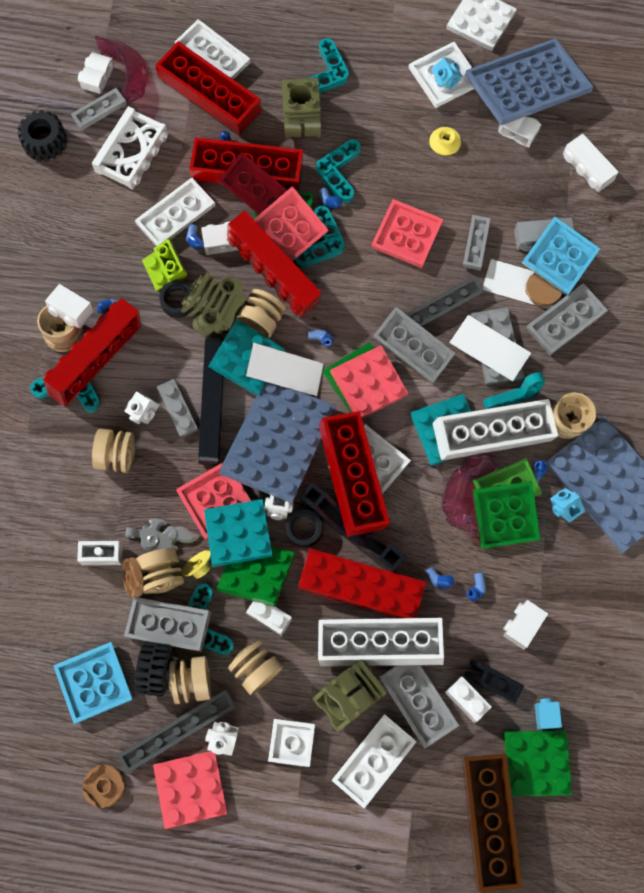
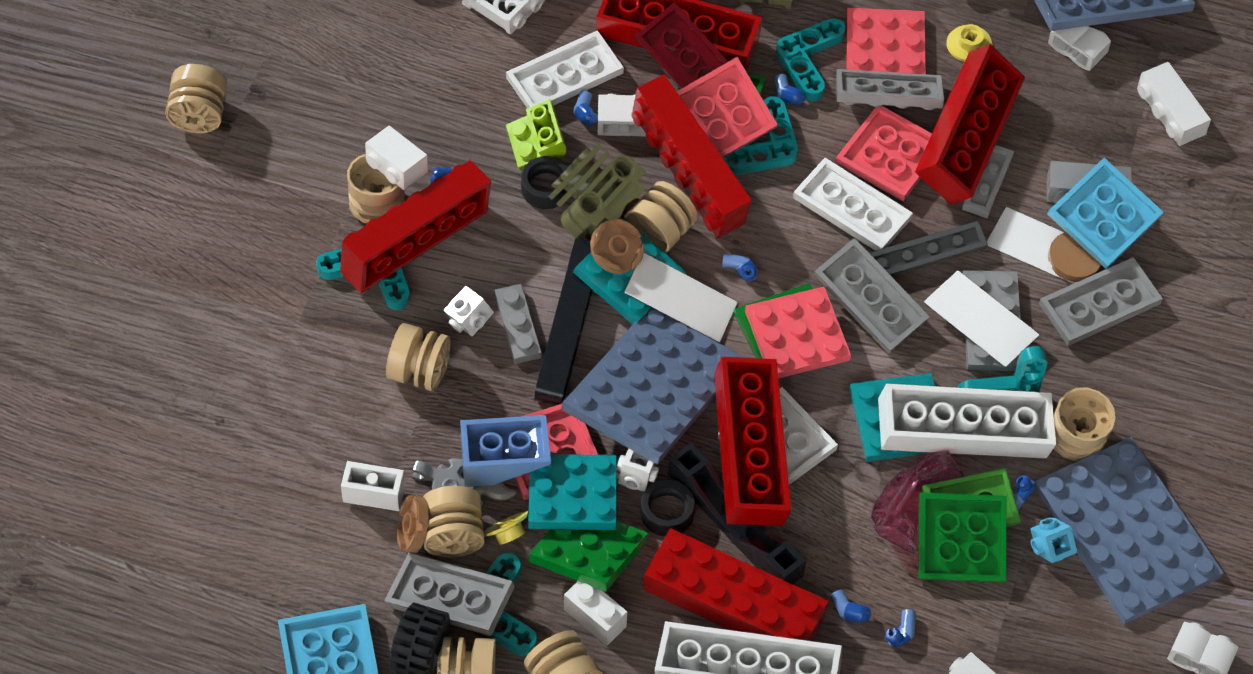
camera: 10 degrees right, 15 degrees down
none -> medium blue slope [460,415,551,487]
none -> medium nougat tile [590,219,644,274]
none -> white plate [793,158,913,251]
none -> light grey plate [836,69,944,110]
none -> coral plate [846,8,926,74]
none -> red brick [915,44,1025,205]

